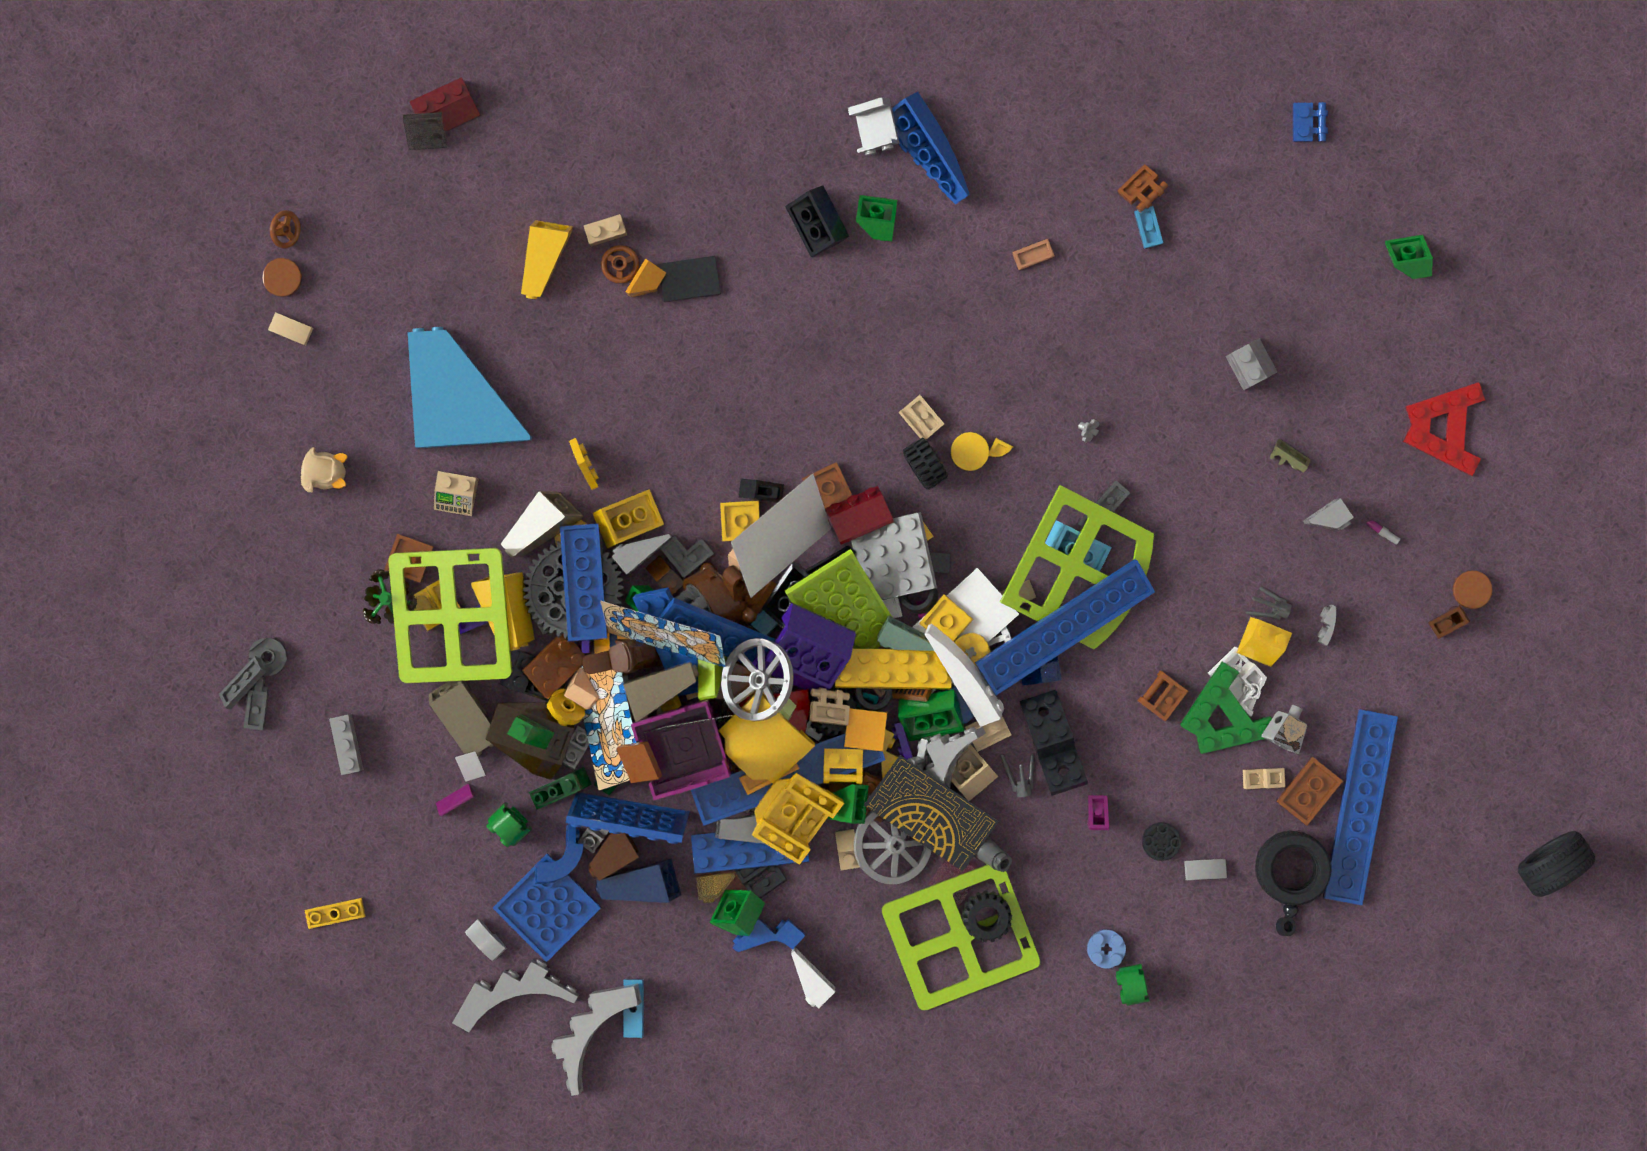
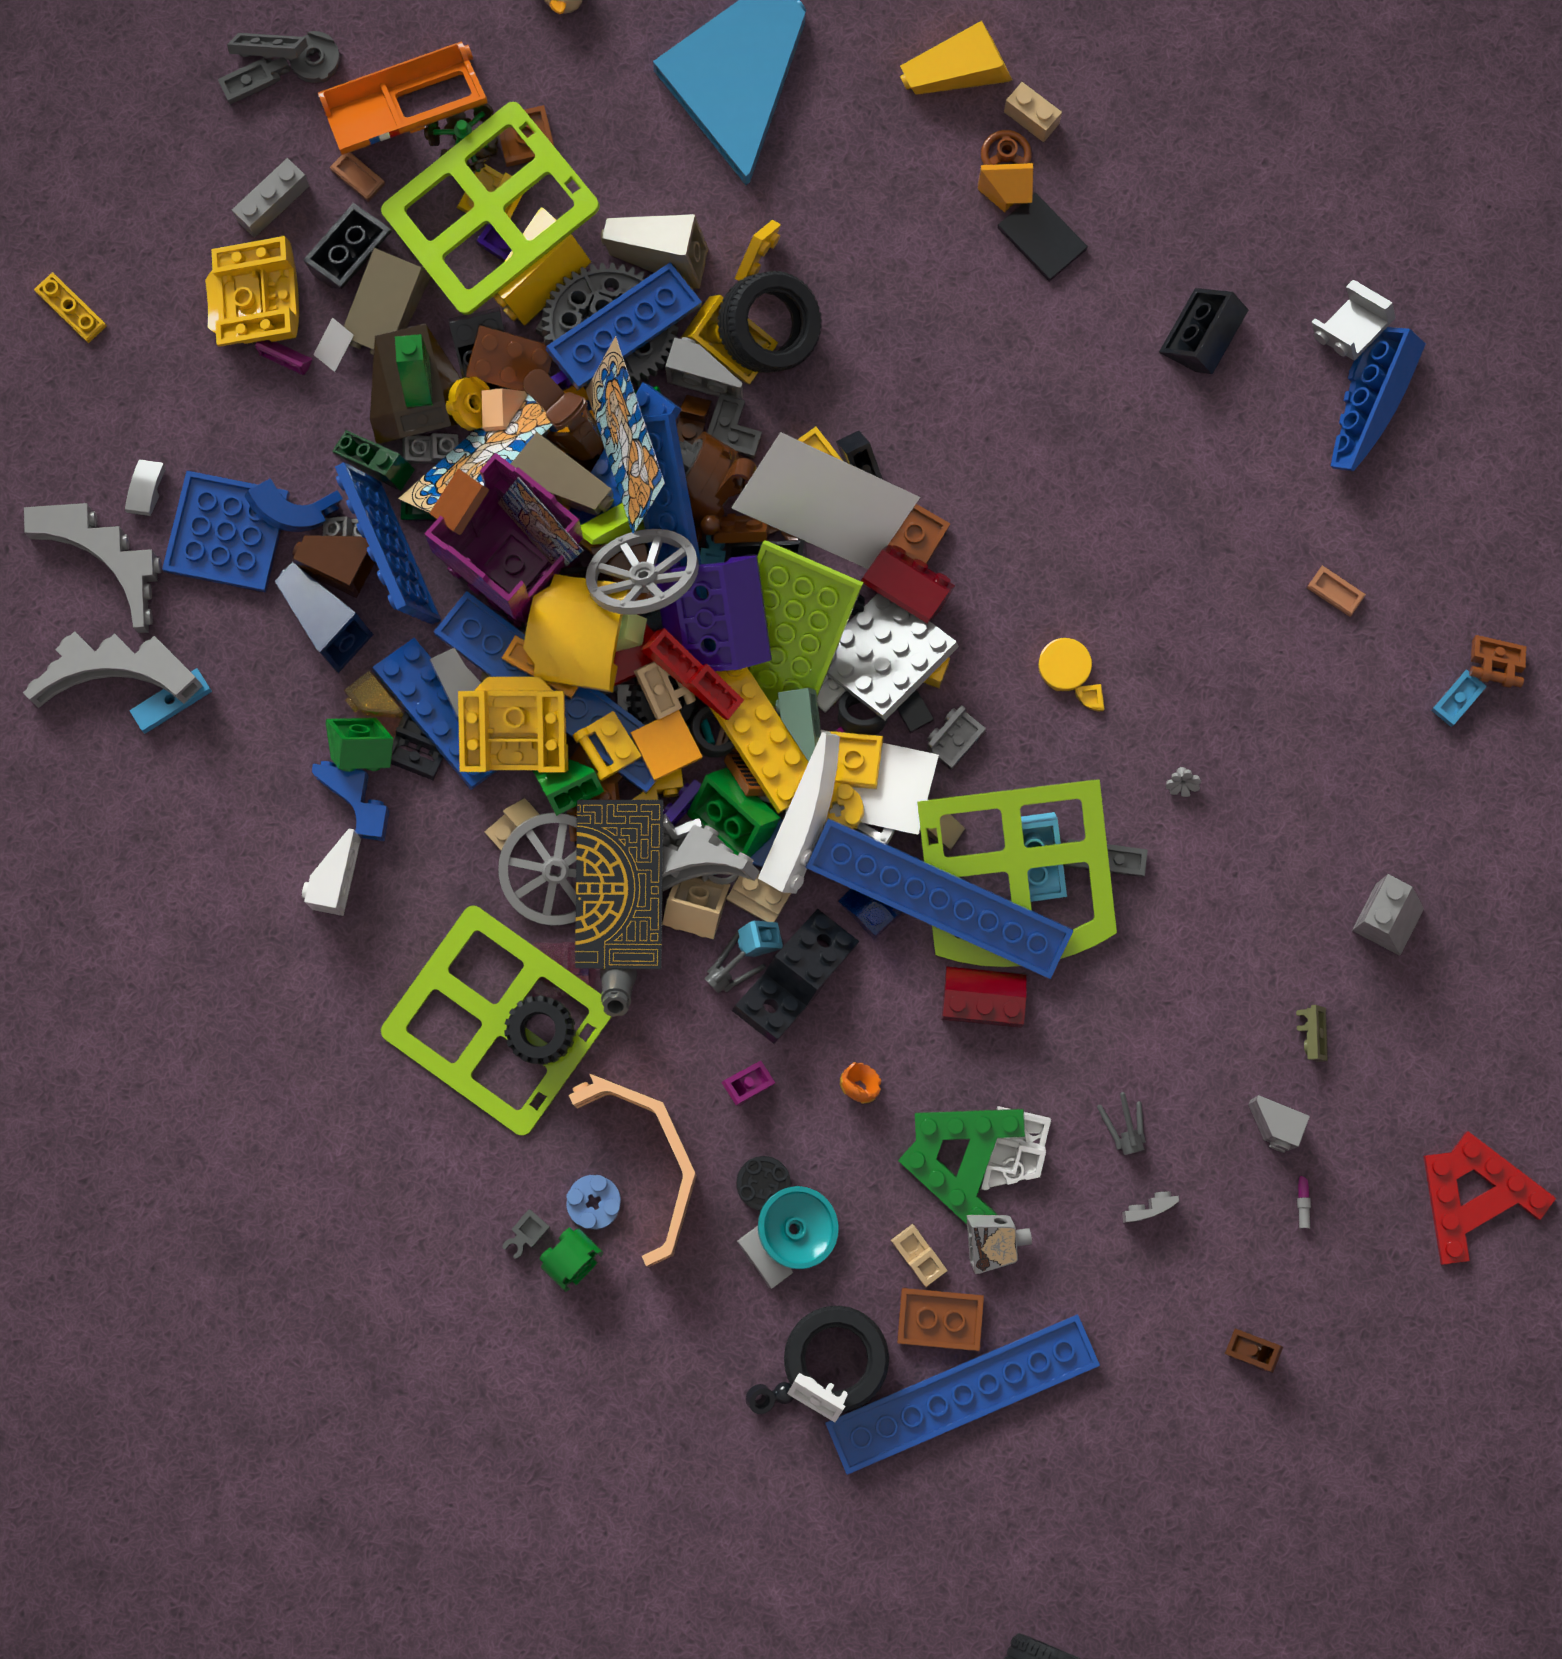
camera: 55 degrees right, 10 degrees down
tan slope [434,471,479,516] -> none
green brick [486,802,532,847] -> none
green slope [856,195,897,241] -> none
tan plate [899,395,944,439] -> none
black tyre [903,437,948,490] -> none
dark orange plate [1137,670,1188,722] -> none
yellow slope [1236,617,1292,667] -> none
dark orange tile [1453,571,1492,609] -> none
none -> yellow slope [205,236,299,347]
none -> black slope [303,203,392,289]
none -> orange piece [318,41,488,155]
none -> nougat tile [330,152,385,202]
none -> dark grey plate [502,1209,550,1259]
none -> light nougat panel [569,1074,697,1267]
none -> red slope [640,628,744,720]
none -> black tyre [718,271,822,373]
none -> medium azure slope [738,921,783,957]
none -> teal dish [758,1186,838,1269]
none -> white plate [787,1373,848,1422]
none -> orange hair [840,1062,881,1104]
none -> flat silver bracket [927,705,986,770]
none -> dark red slope [941,966,1026,1028]

